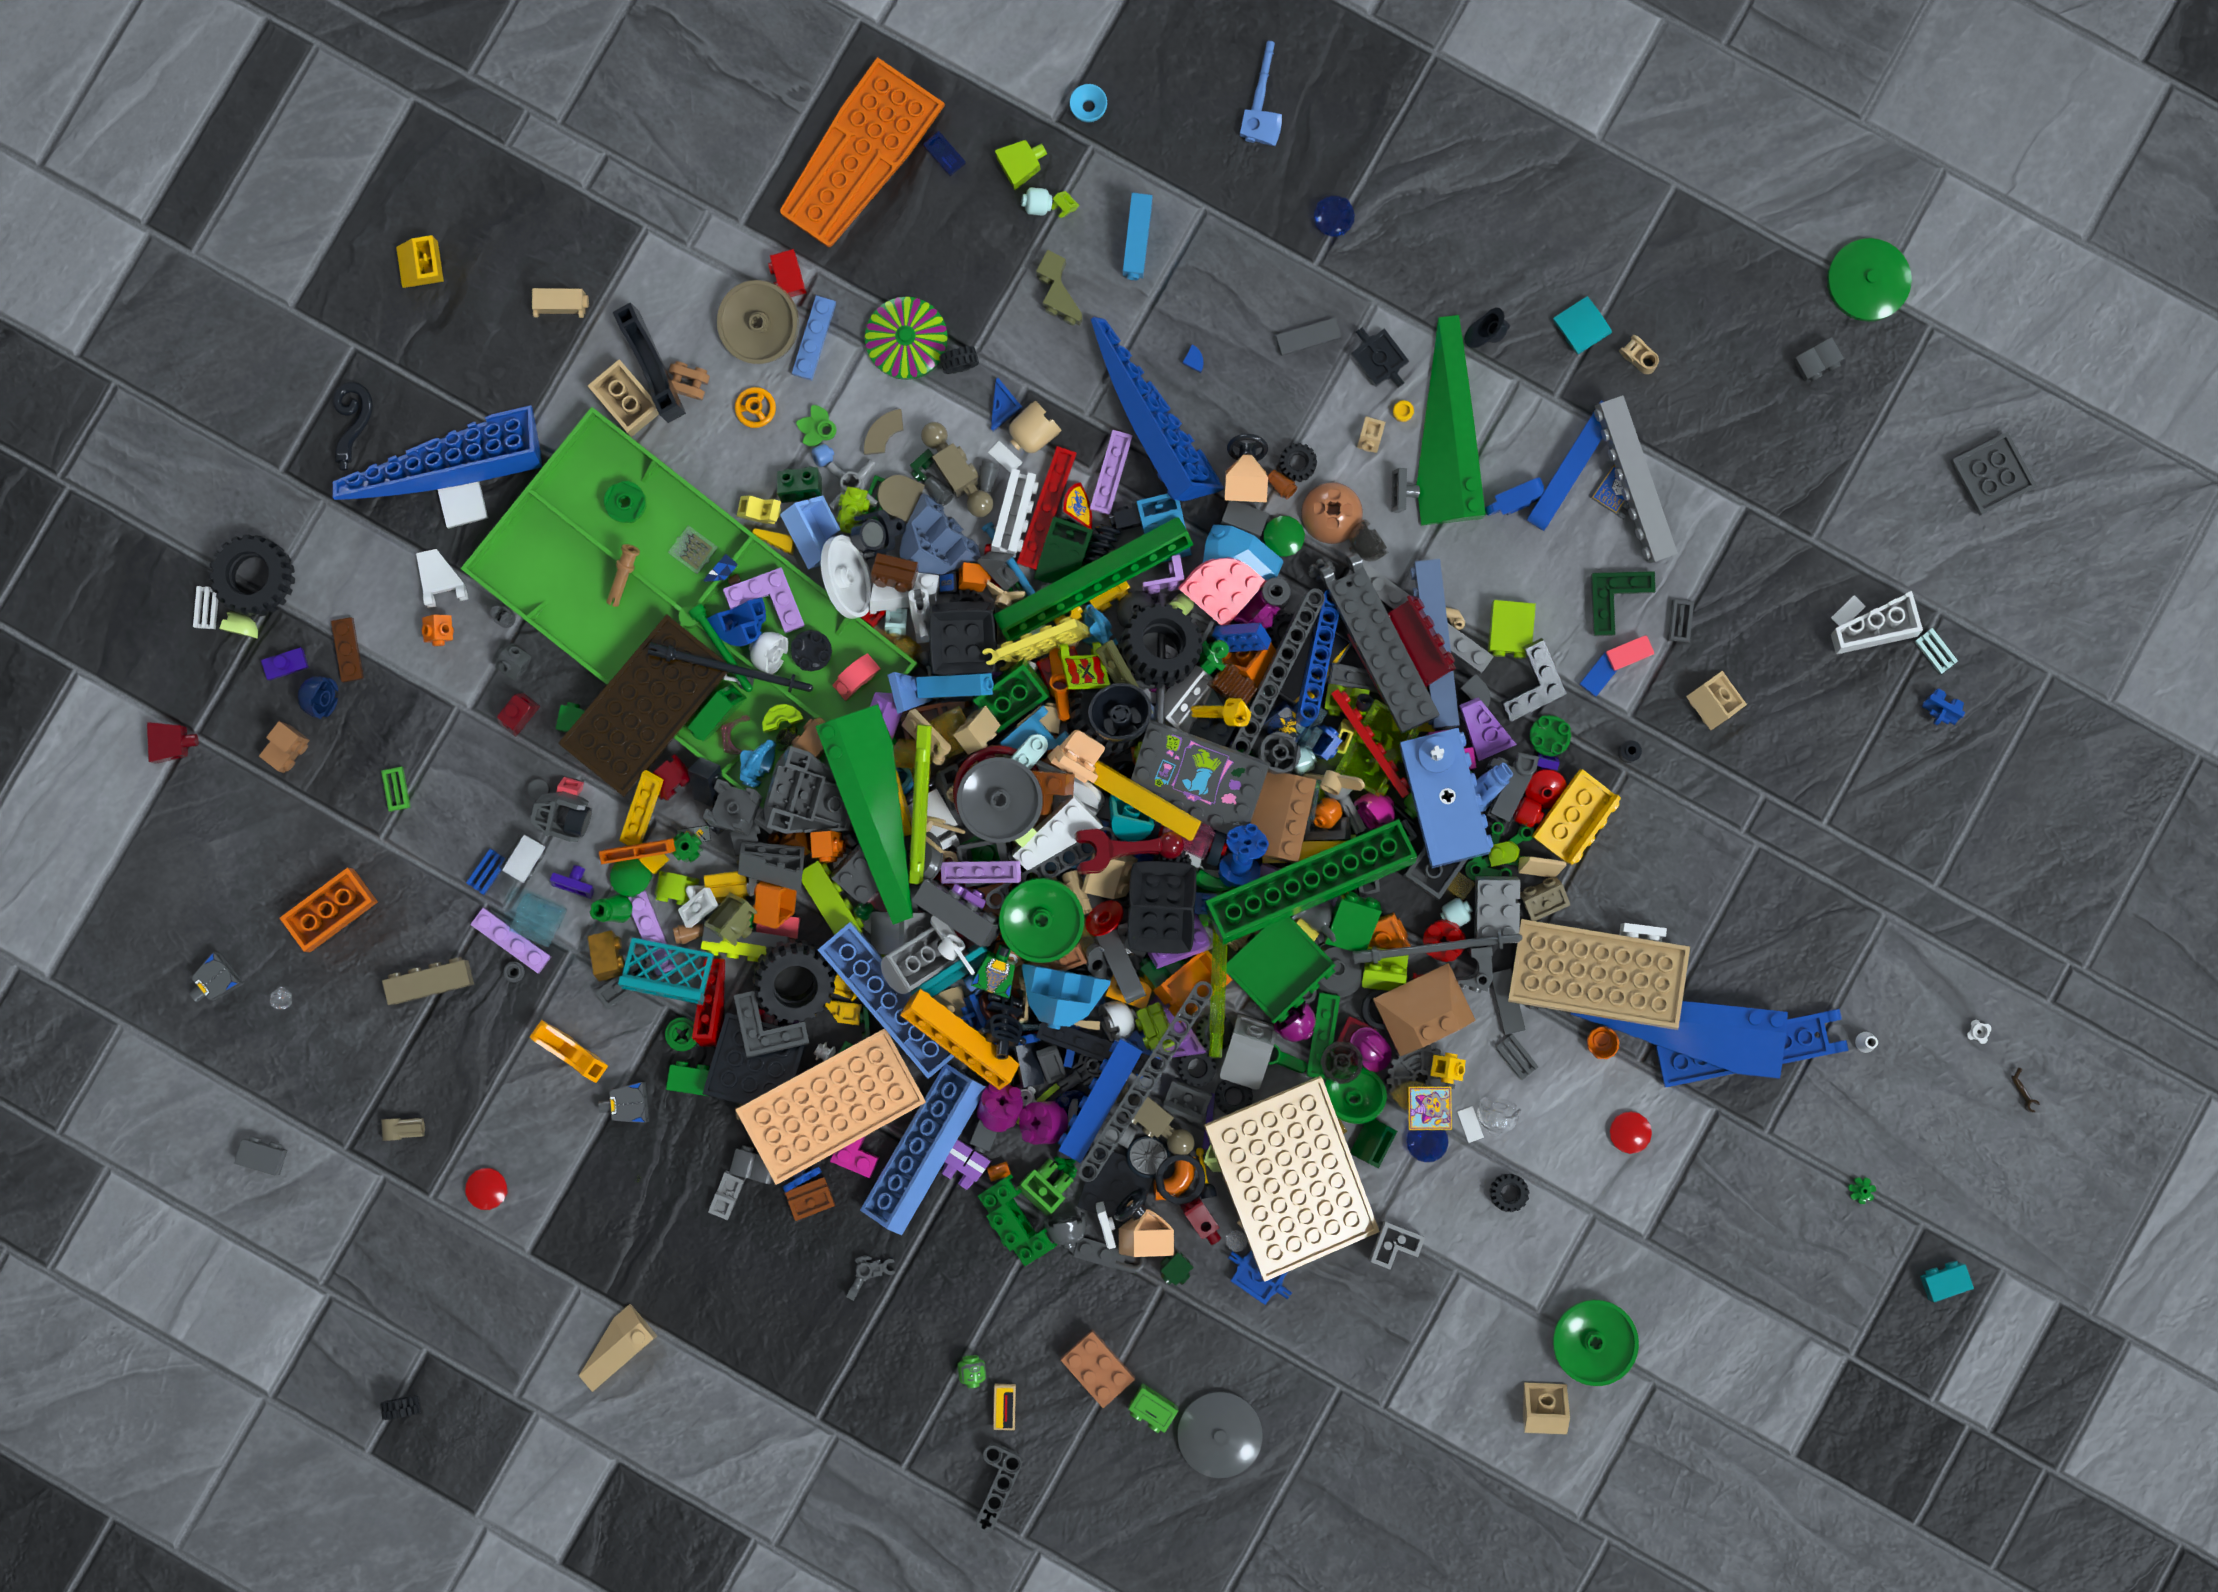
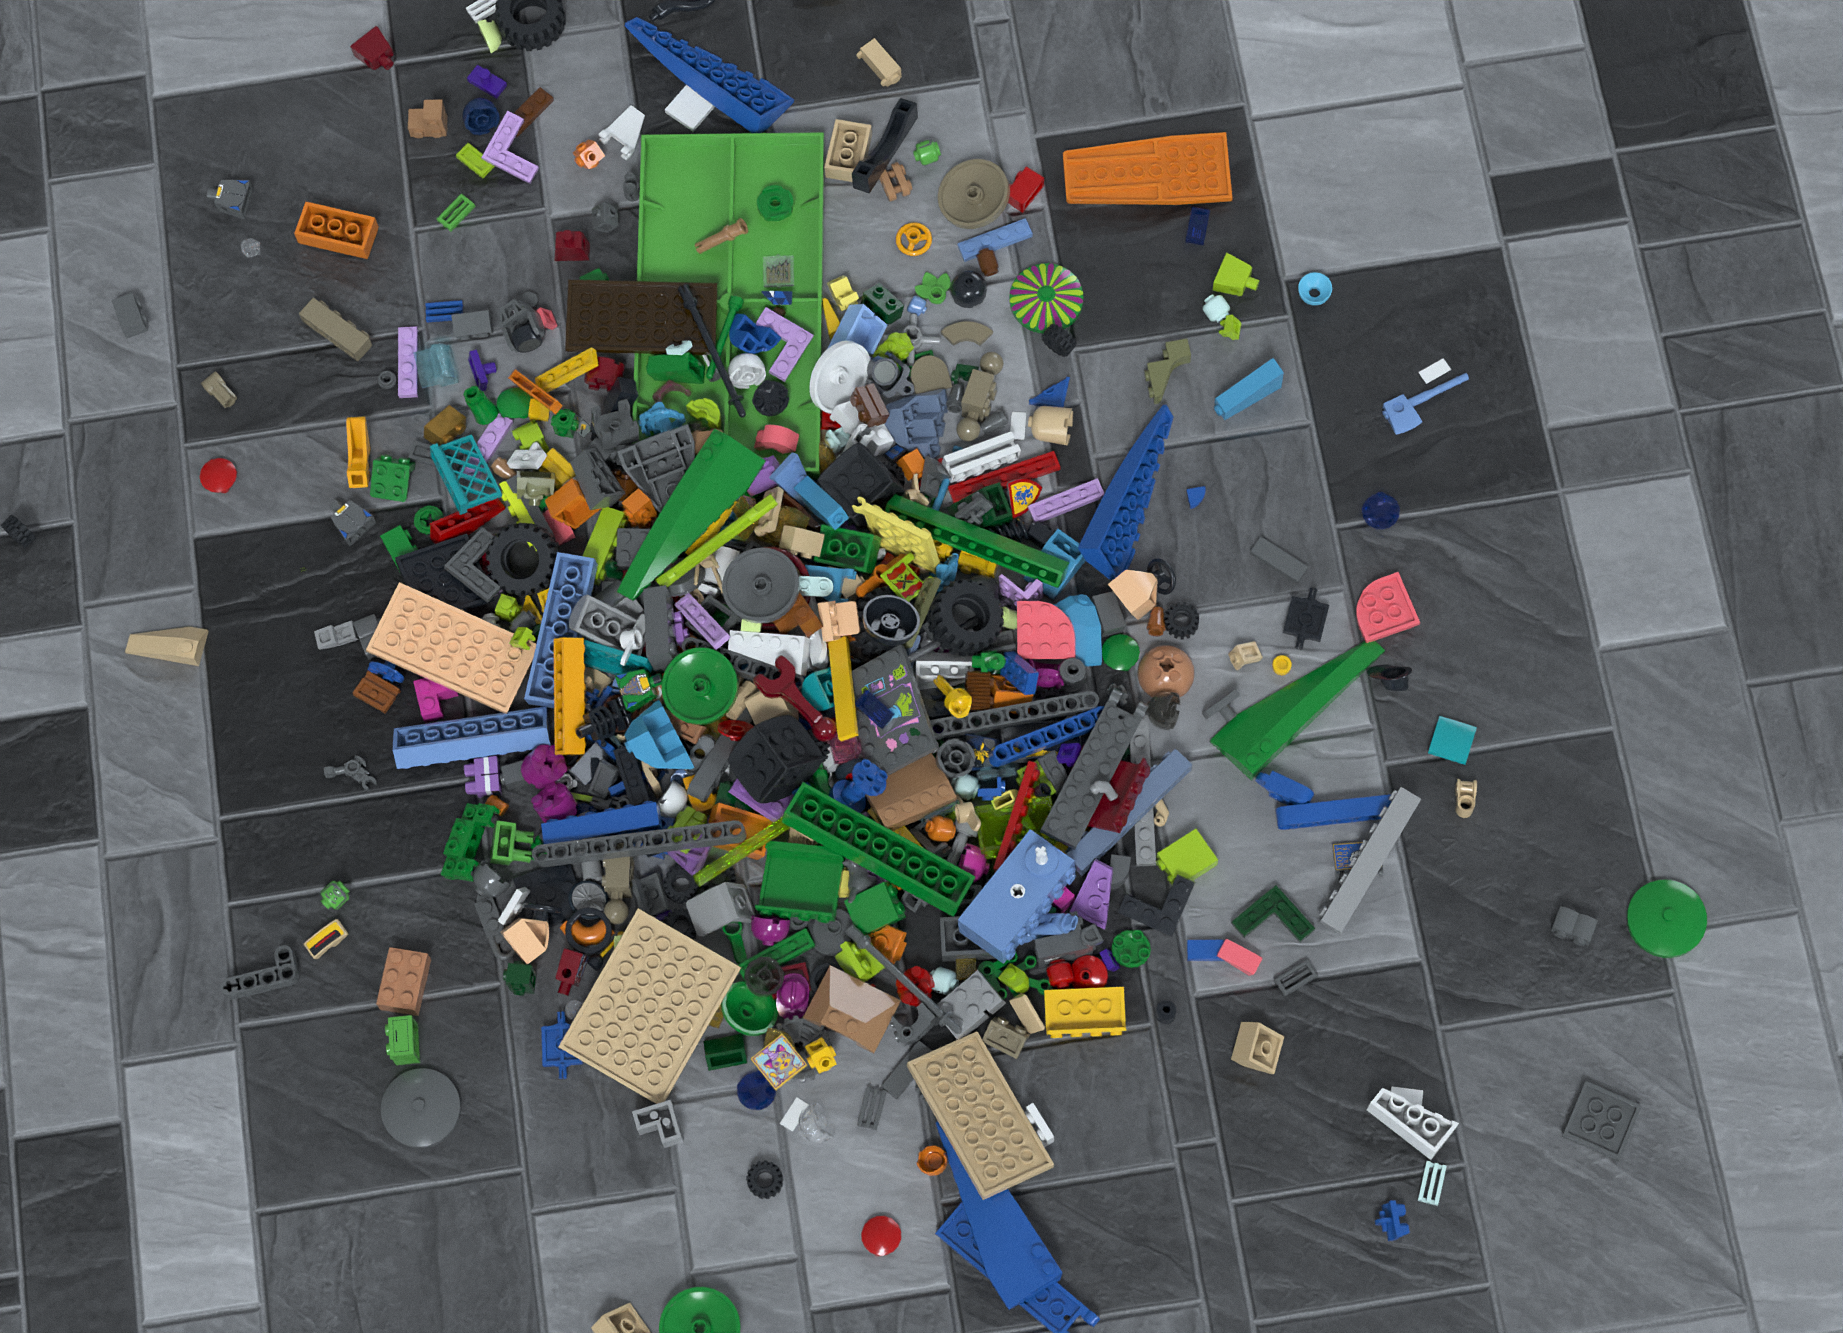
camera: 50 degrees right, 15 degrees down
none -> green bracket [370,455,416,502]
none -> lime tile [456,143,495,179]
none -> lavender plate [481,111,539,184]
none -> lime brick [495,594,522,623]
none -> dark grey brick [508,610,536,633]
none -> lime tile [509,627,535,650]
none -> light aqua tile [666,340,693,355]
none -> clear blue tile [855,689,895,729]
none -> bright green head [913,139,941,166]
none -> black cylinder [950,270,987,308]
none -> dark grey hips [955,492,993,524]
none -> reddish brown brick [976,248,999,277]
none -> dark purple tile [1056,743,1082,767]
none -> light grey arm [1090,781,1118,801]
none -> coral plate [1356,572,1420,643]
none -> white sticker [1419,359,1451,384]

